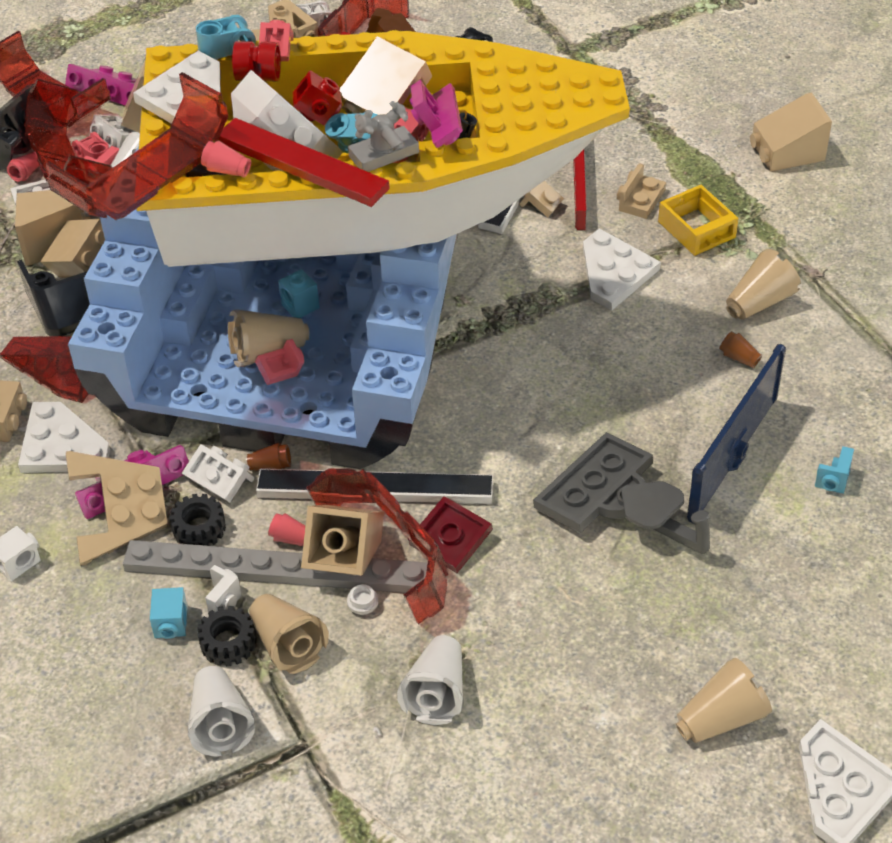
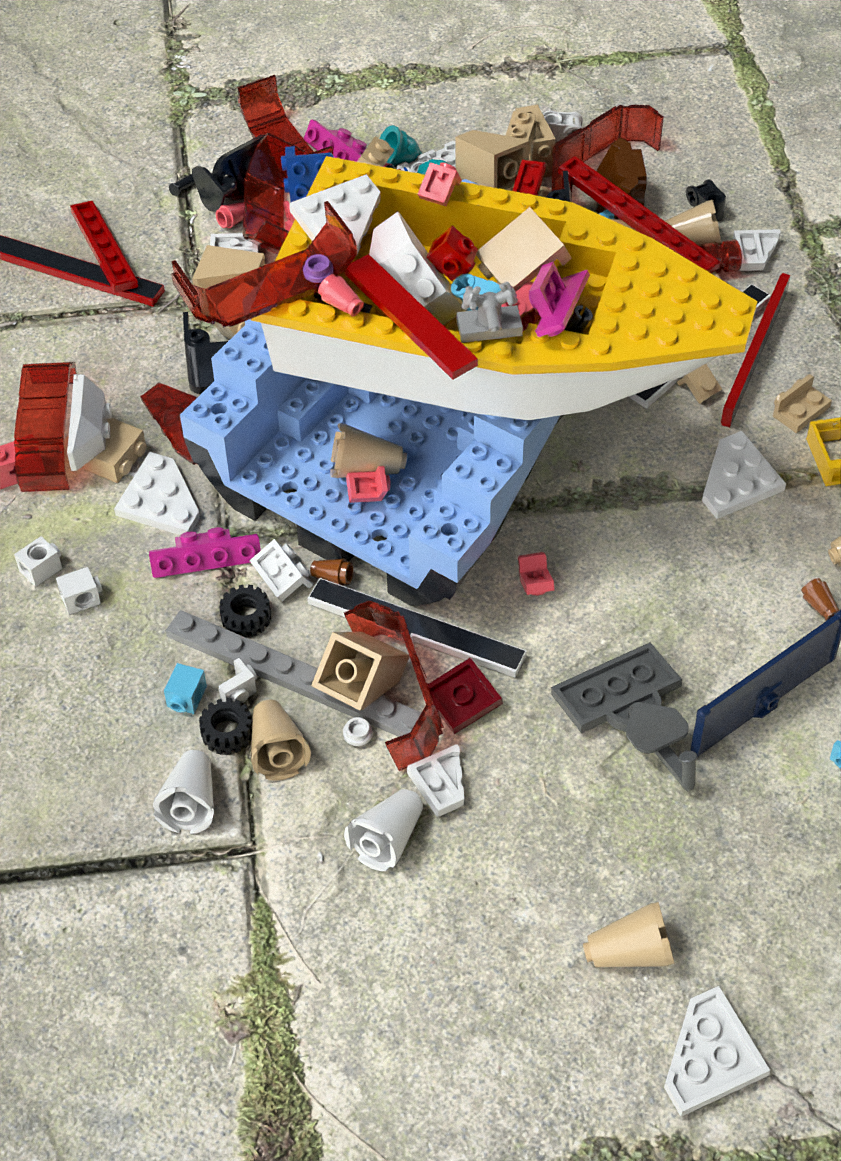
camera: 20 degrees right, 5 degrees up
tan wing [66,451,168,566] -> none
medium azure piece [196,15,256,60] -> none
red wheel [232,41,281,82] -> none
coral cone [268,513,305,546] -> none
medium azure brick [278,269,320,318] -> none
none -> blue bracket [281,146,334,202]
none -> medium lavender plate [303,254,334,283]
none -> white wing [407,744,464,817]
none -> coral bracket [518,552,554,596]

